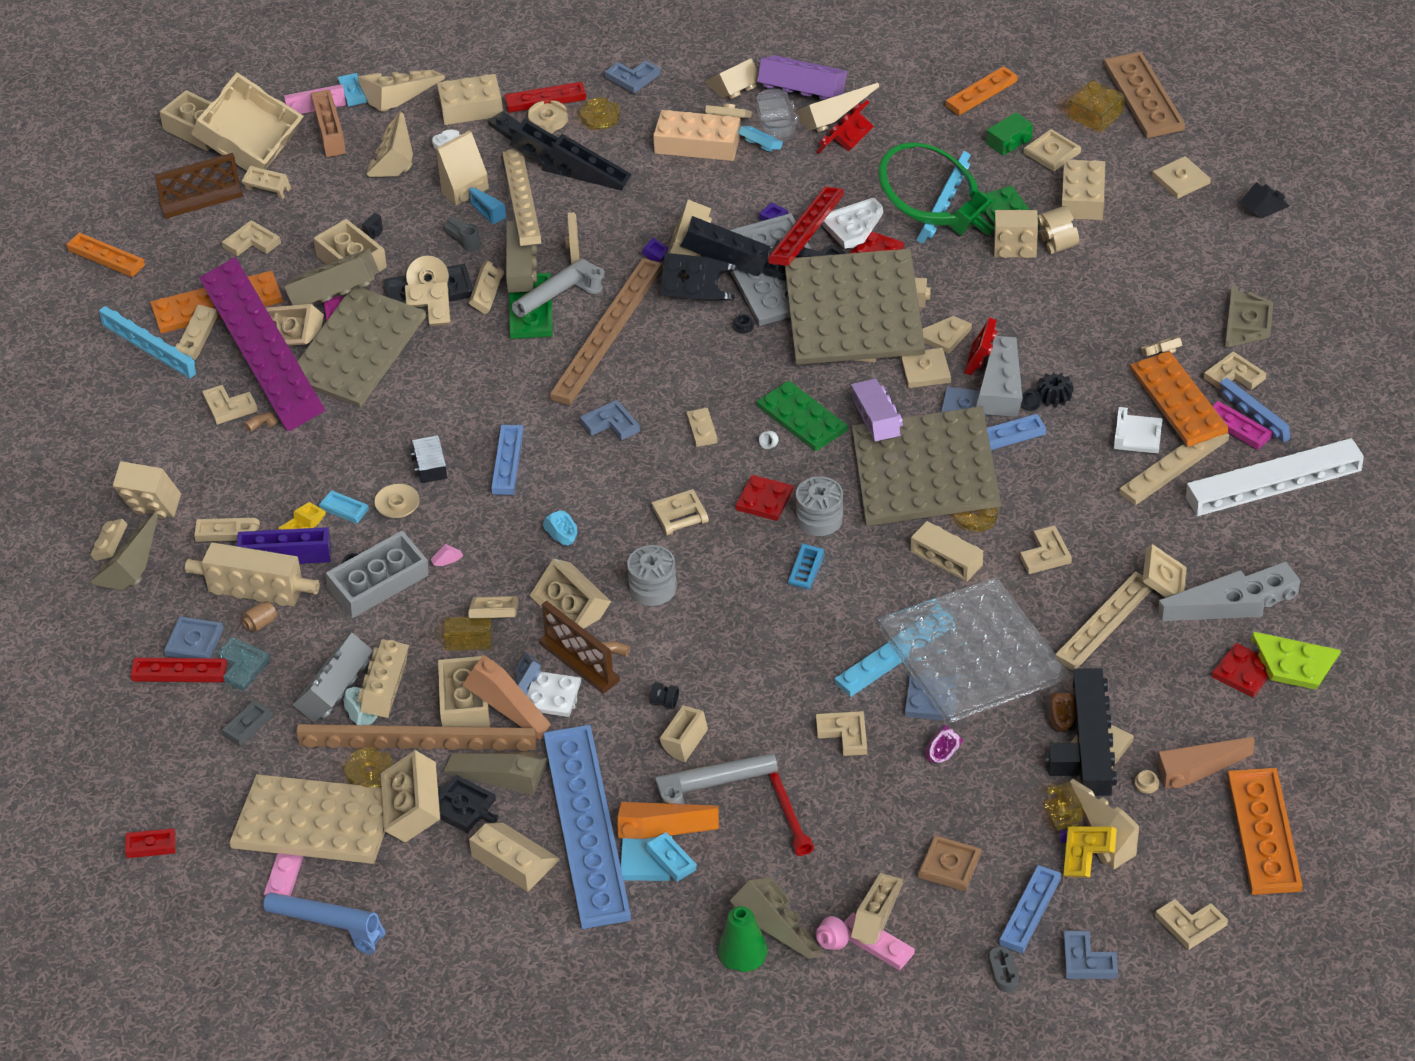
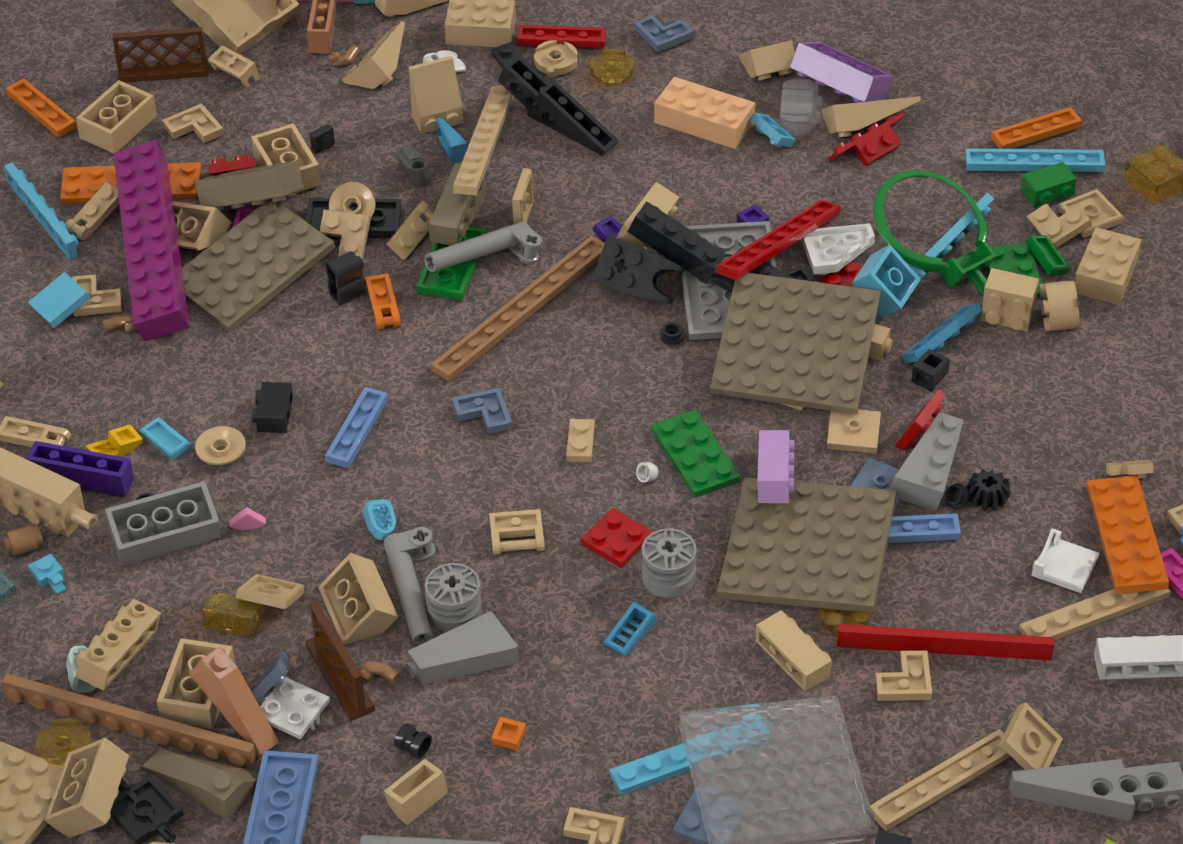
camera: 15 degrees right, 0 degrees up
light grey wedge [293,633,373,722] -> none
tan plate [705,103,752,119] -> none
tan wing [922,316,972,354] -> none
none -> medium azure tile [28,272,91,328]
none -> medium azure plate [28,554,66,595]
none -> tan brick [76,80,157,153]
none -> red plate [207,154,255,177]
none -> black brick [326,251,366,306]
none -> medium nougat arm [329,45,360,67]
none -> orange plate [365,273,401,330]
none -> light grey axle [383,527,435,646]
none -> light grey slope [406,611,519,685]
none -> orange plate [491,717,526,751]
none -> red tile [837,624,1054,661]
none -> medium azure brick [851,245,921,318]
none -> dark azure plate [901,303,982,364]
none -> black brick [911,349,950,392]
none -> medium azure plate [965,148,1105,172]
none -> green tile [1025,235,1070,275]
none -> tan plate [1027,203,1092,248]

